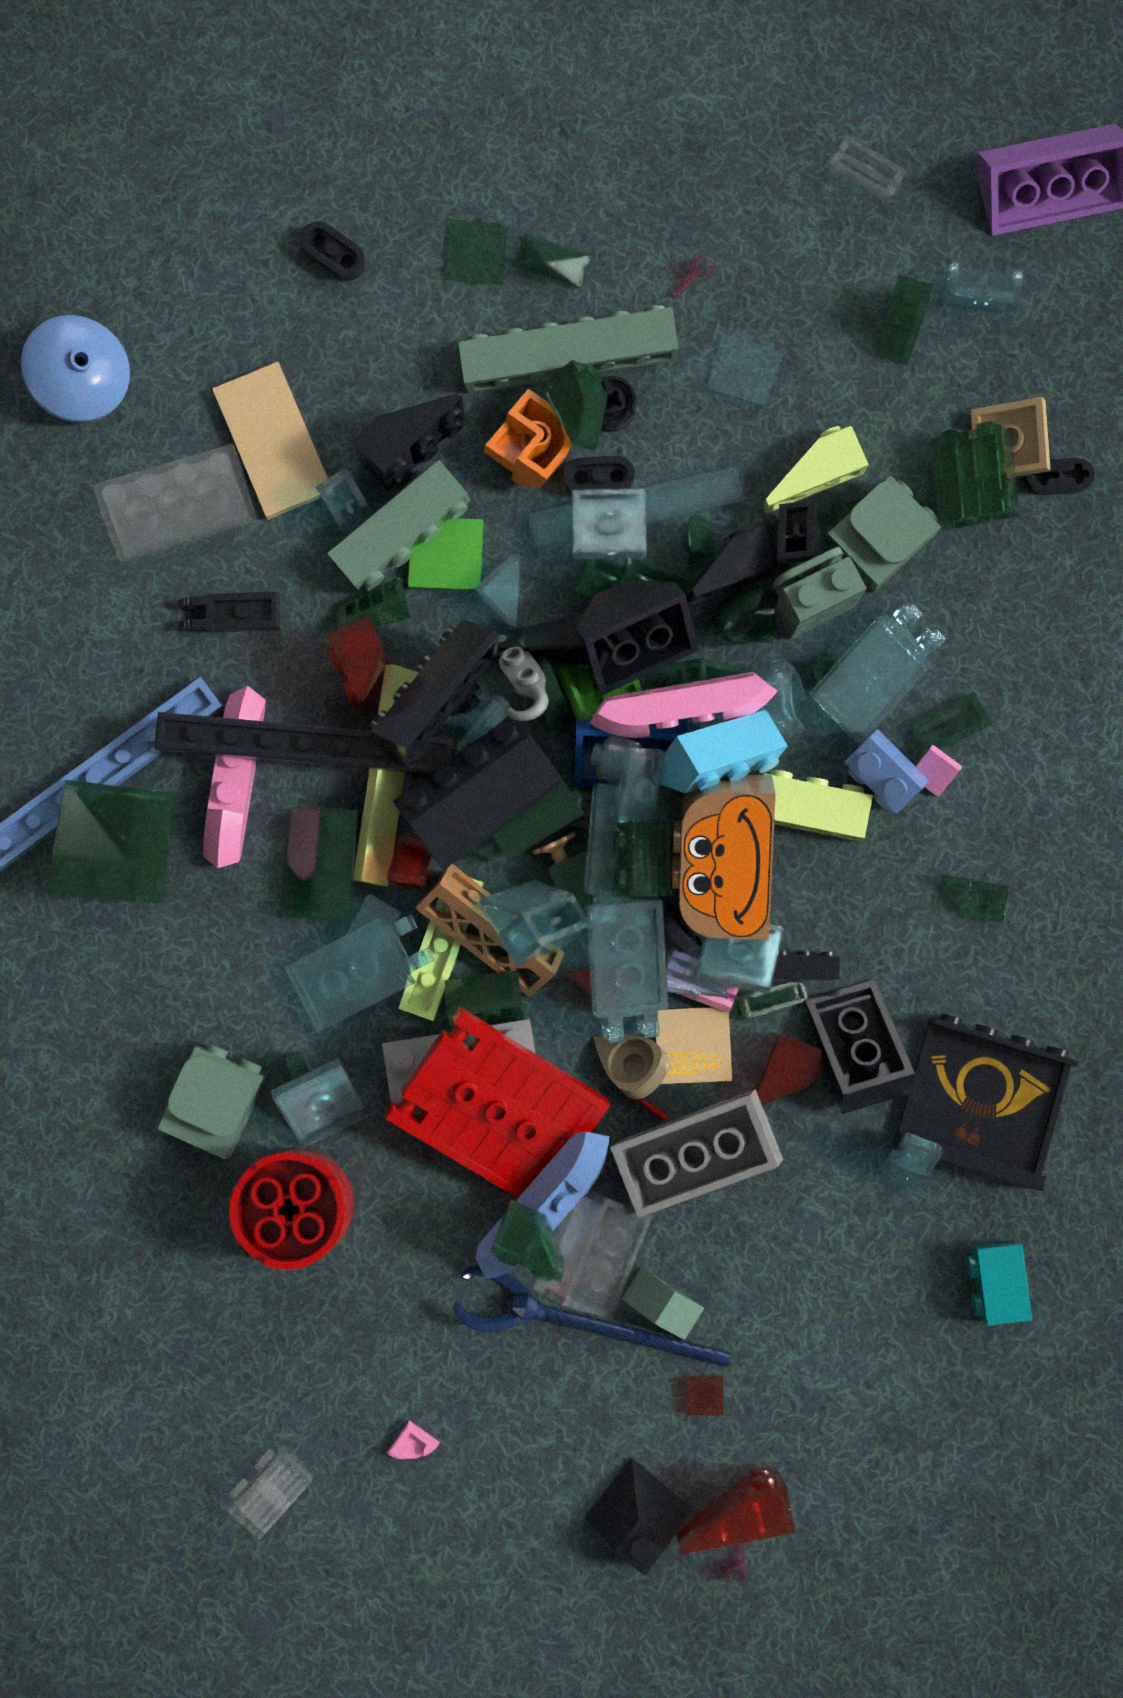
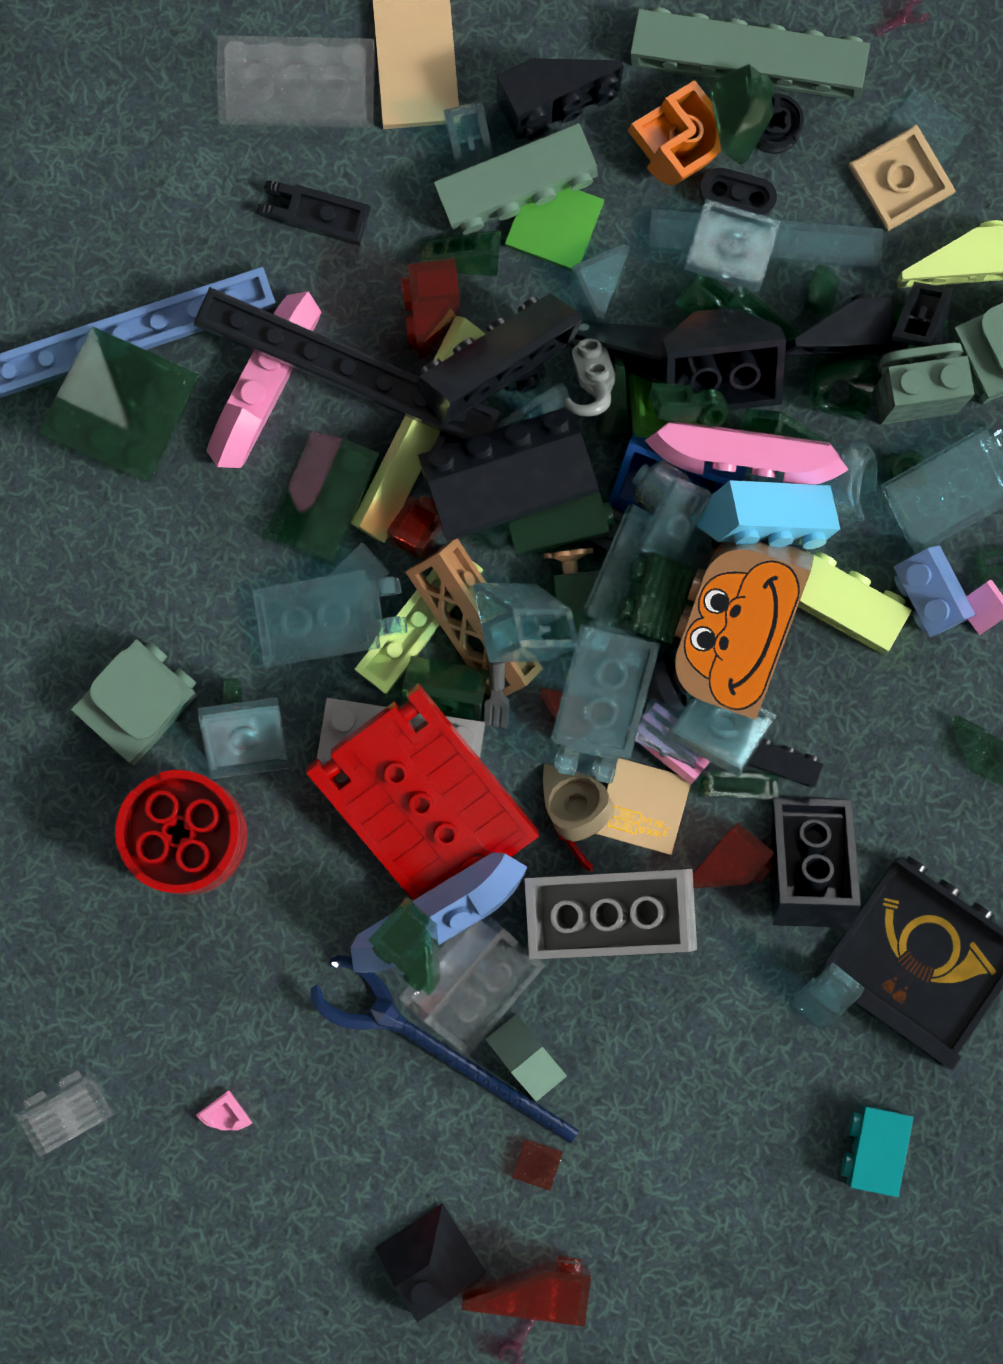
camera: 15 degrees right, 0 degrees up
none -> dark grey piece [484,656,510,729]
none -> clear green plate [649,383,729,427]
none -> tan tile [848,124,956,232]

